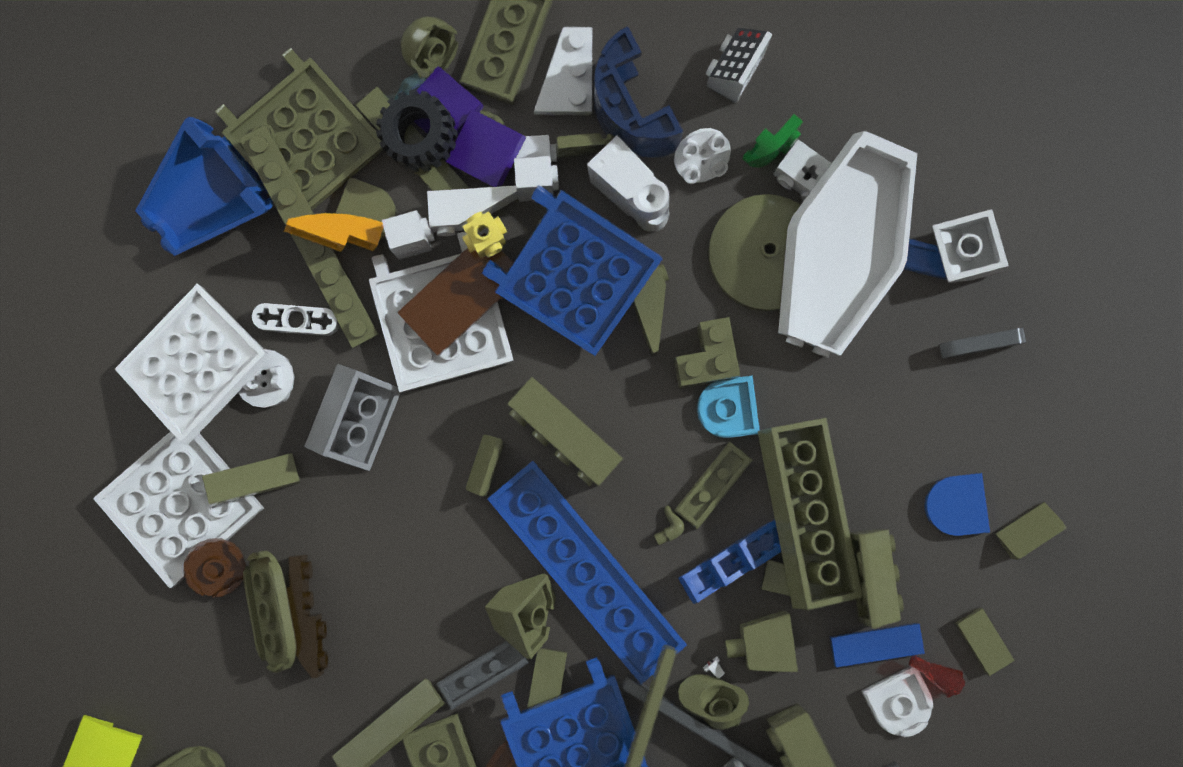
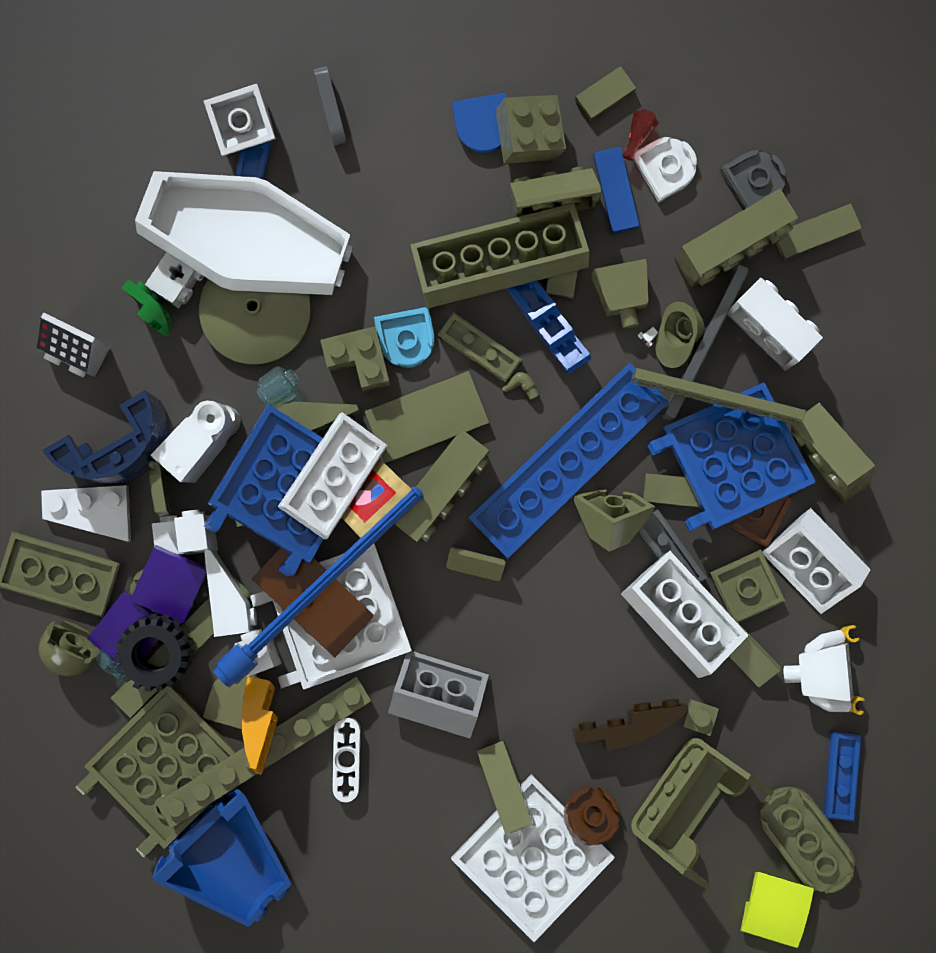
camera: 95 degrees left, 0 degrees up
white plate [115,284,271,446] -> none
white plate [238,349,295,408] -> none
olive tile [243,551,296,673] -> none
light yellow brick [462,211,507,258] -> none
white plate [674,128,731,184] -> none
olive slope [995,502,1067,560] -> none
none -> blue flag [213,459,424,688]
none -> clear light blue head [256,366,300,406]
none -> white tile [278,412,388,540]
none -> olive tile [364,371,489,464]
none -> olive brick [495,95,566,164]
none -> white slope [621,551,749,678]
none -> olive windscreen [631,738,774,889]
none -> olive plate [681,699,719,736]

